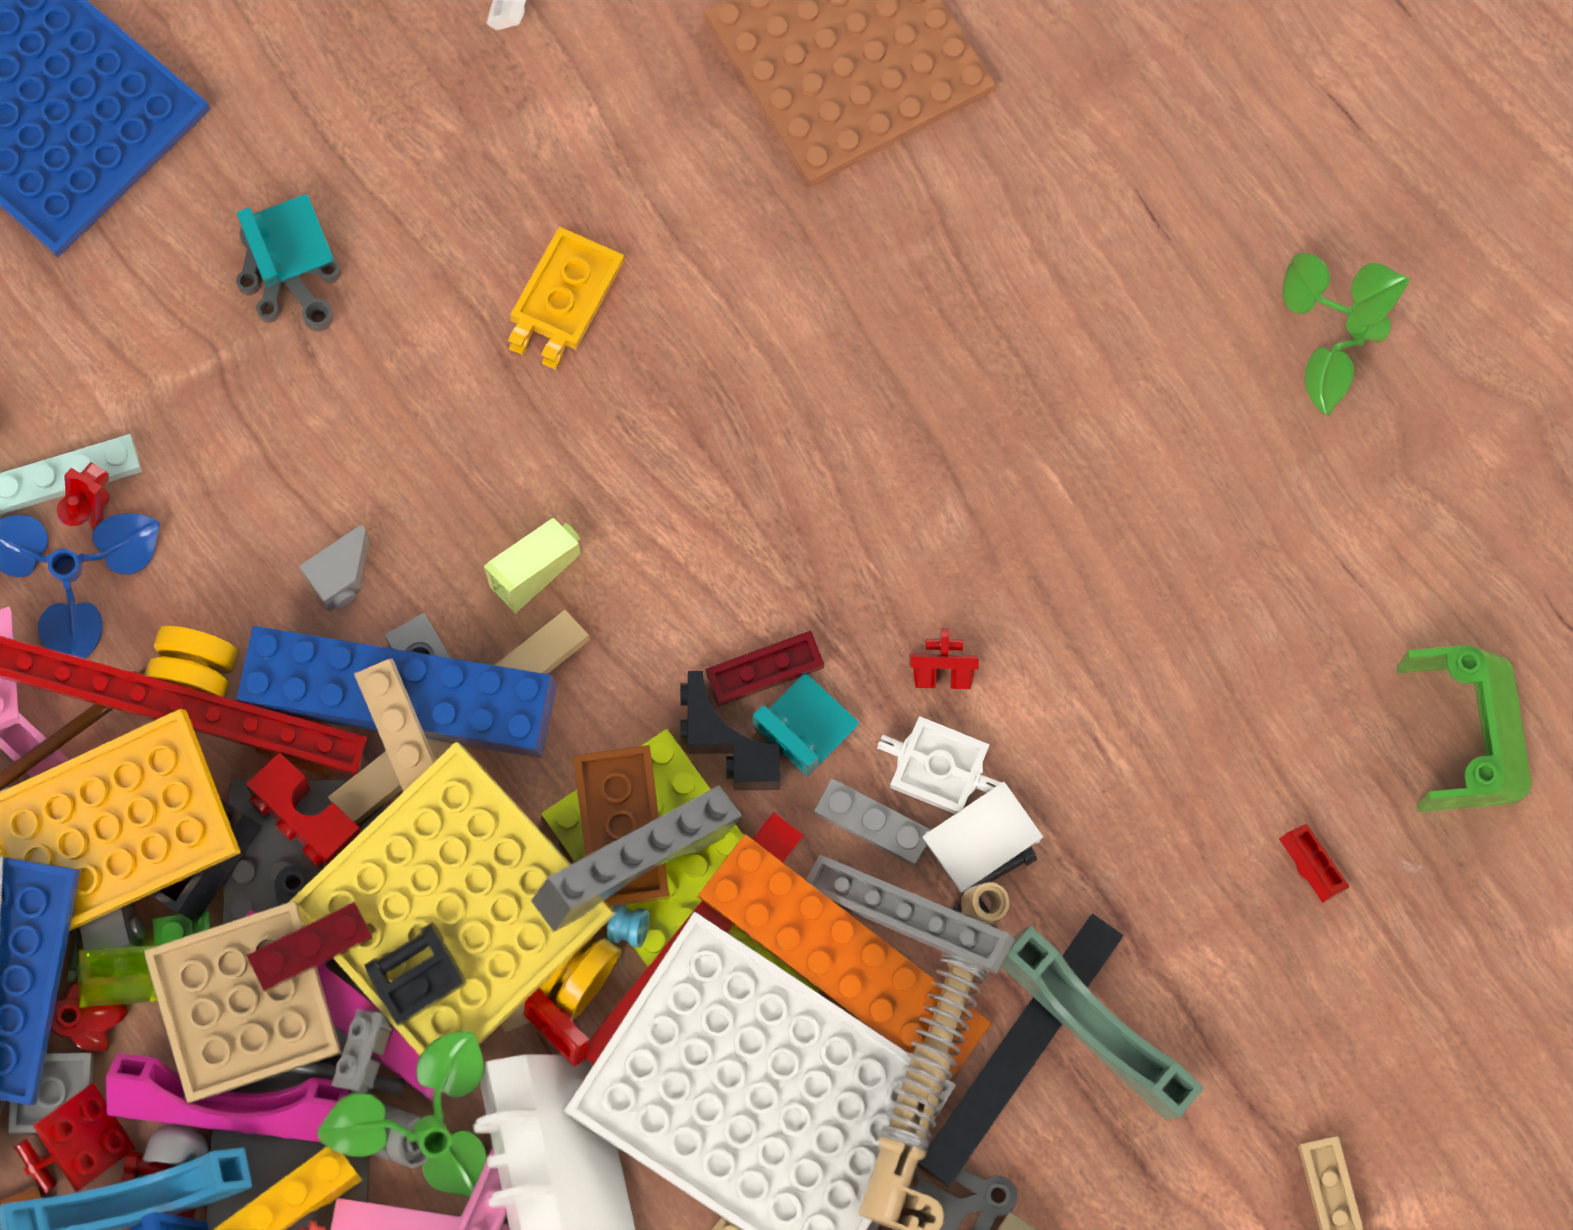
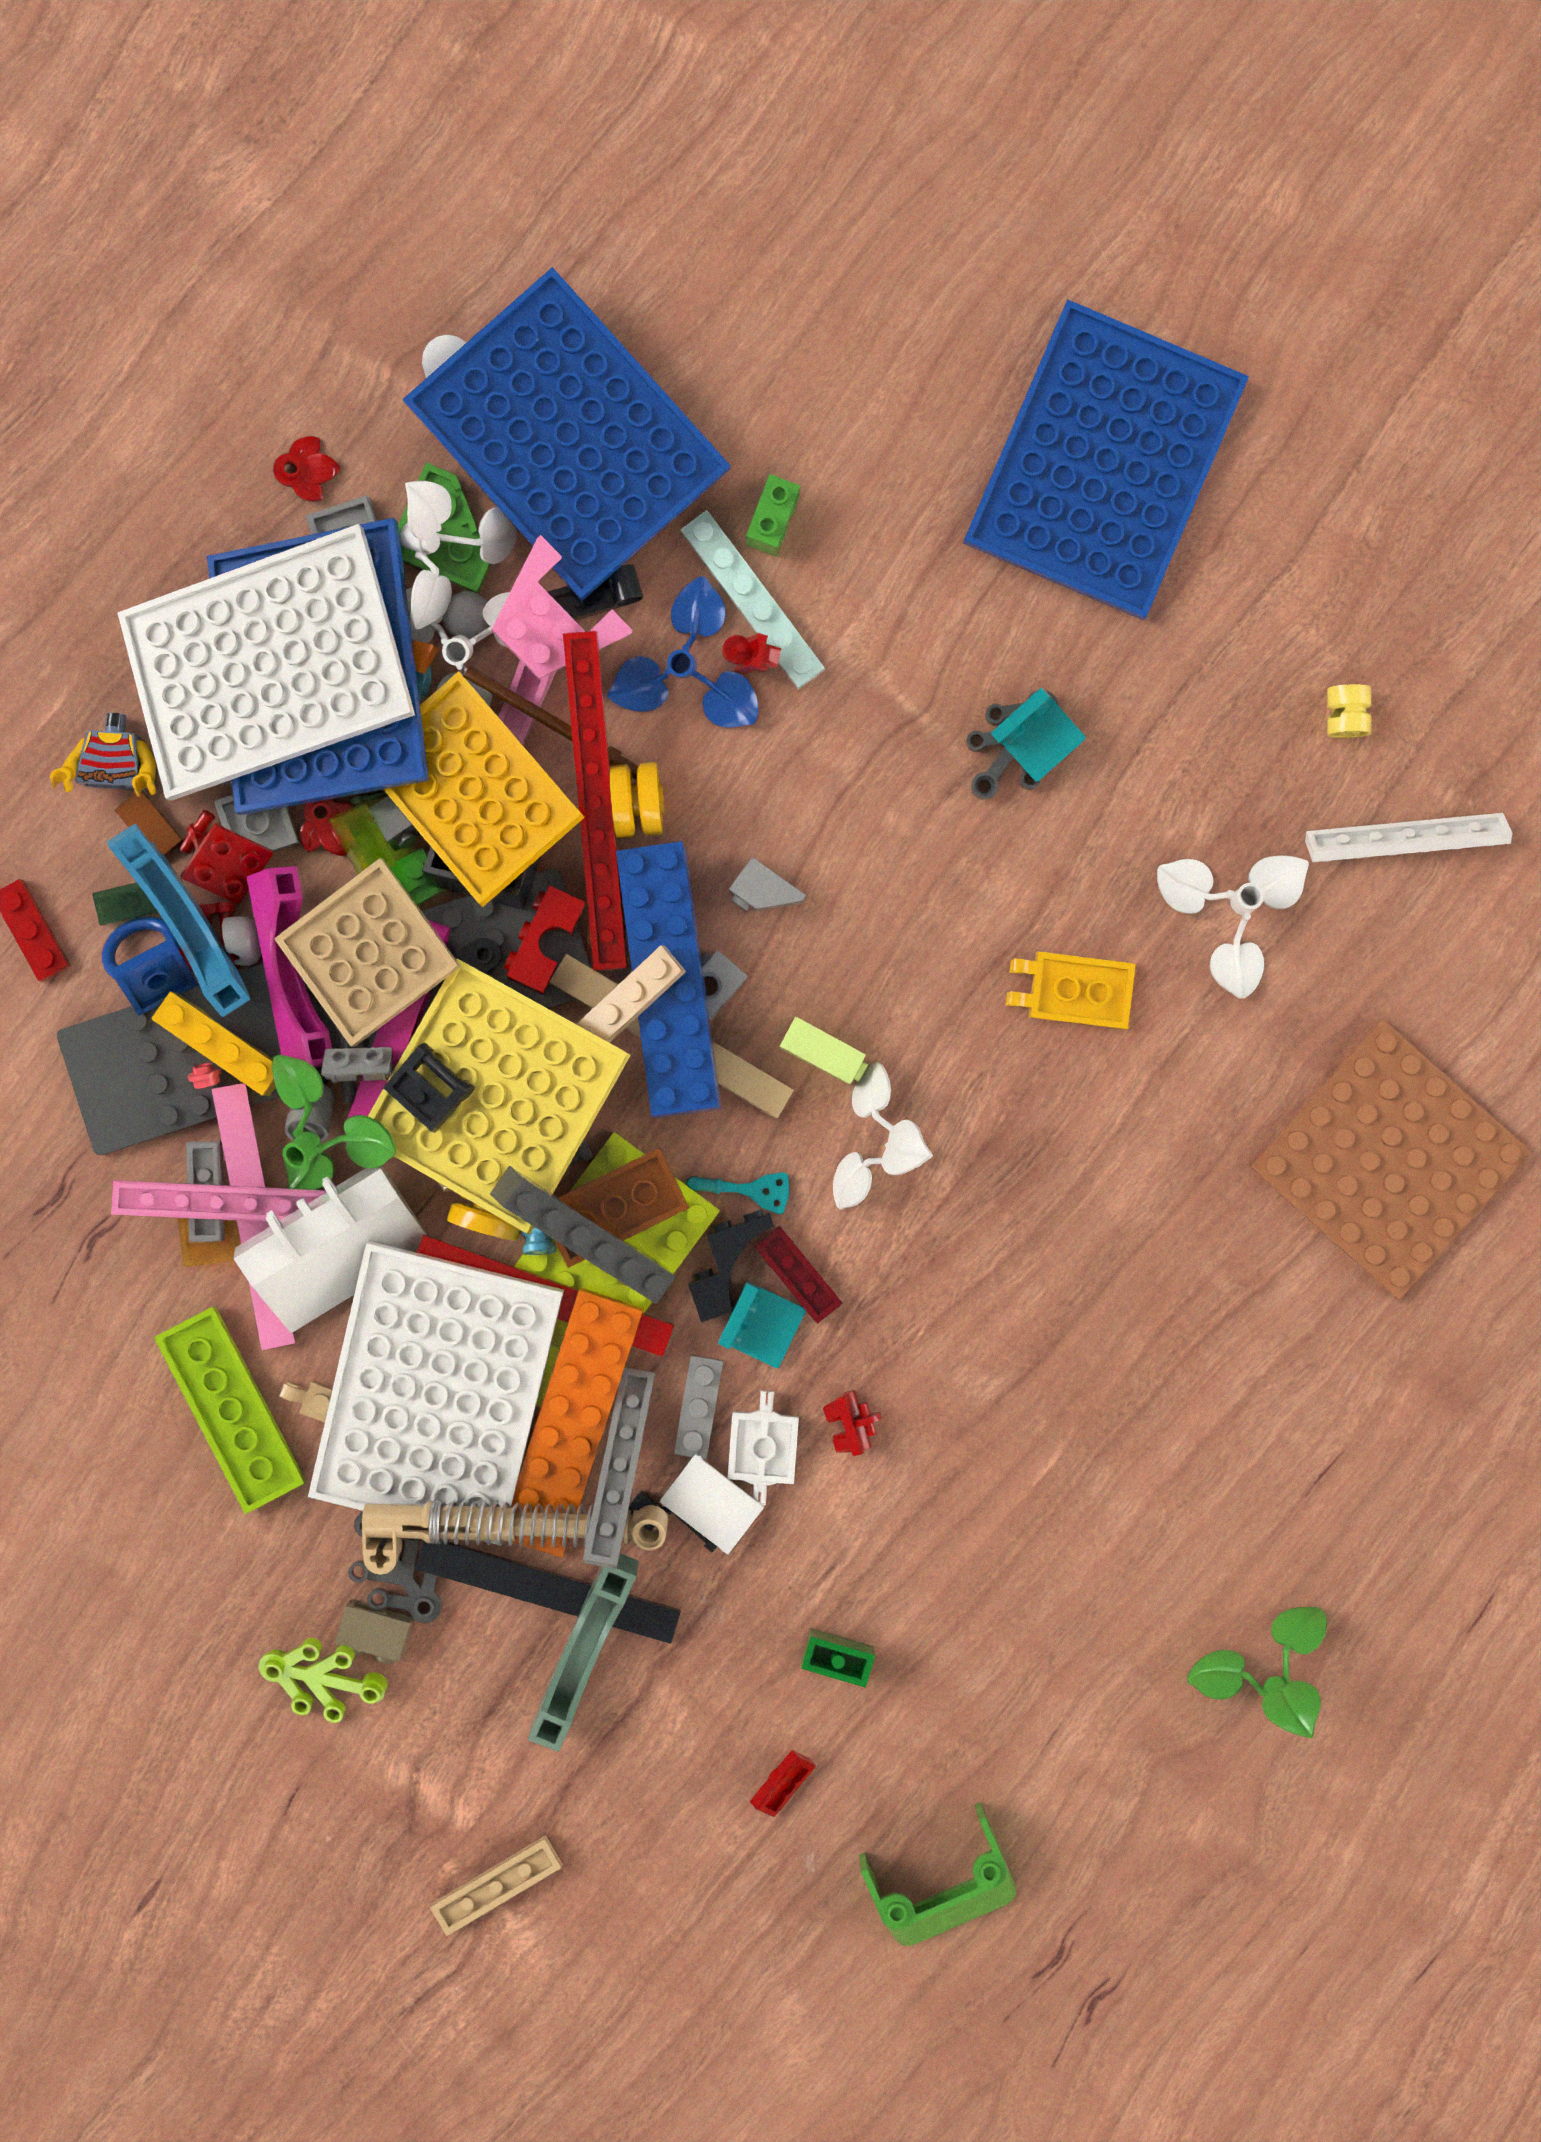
camera: 75 degrees right, 15 degrees up
dark red plate [246,902,373,992] -> none
red plate [523,988,589,1067] -> none
none -> teal piece [685,1172,790,1214]
none -> green brick [801,1628,875,1688]
none -> white plant [833,1062,933,1210]
none -> white plant [1157,856,1309,999]

